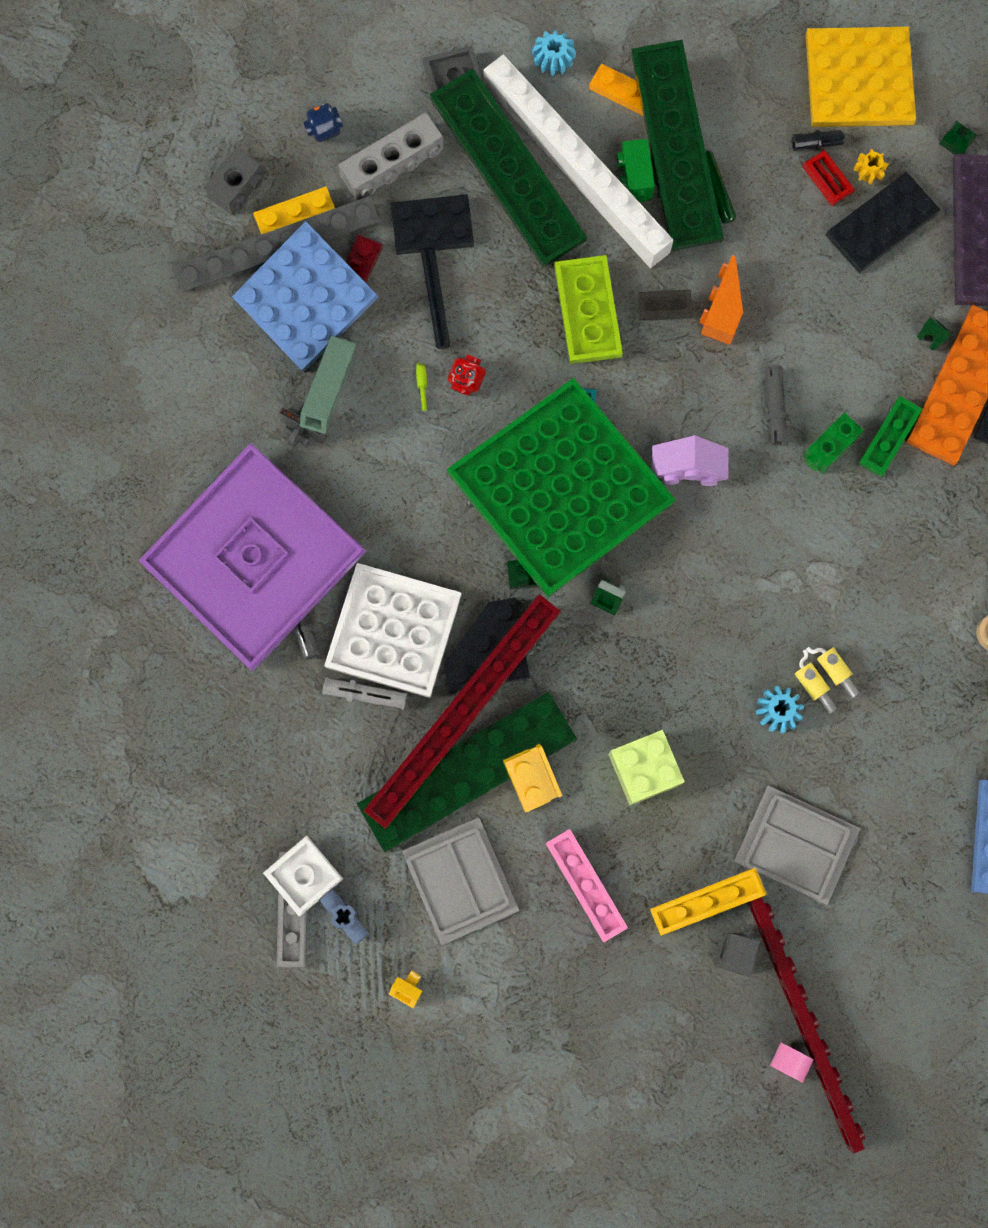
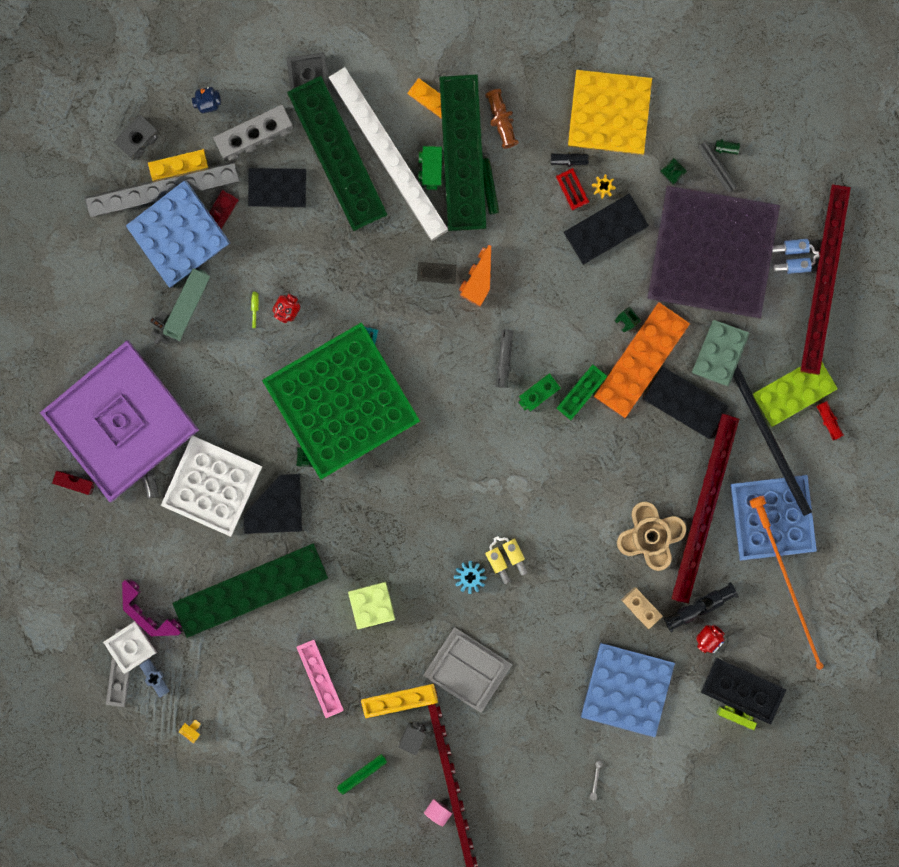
camera: 10 degrees right, 10 degrees up
light grey pin [322,677,407,710] -> none
dark red plate [364,594,561,829] -> none
light grey piece [402,817,519,945] -> none
black axle [421,249,450,349] -> none
yellow plate [503,744,562,813] -> none
medium azure gear [532,29,576,77] -> none
lime plate [554,255,623,364] -> none
dark green tile [590,577,626,616] -> none
lavender brick [652,435,729,486] -> none
none -> dark red piece [52,471,95,495]
none -> magenta slope [122,579,183,636]
none -> green axle [337,754,387,795]
none -> dark orange piece [485,89,519,149]

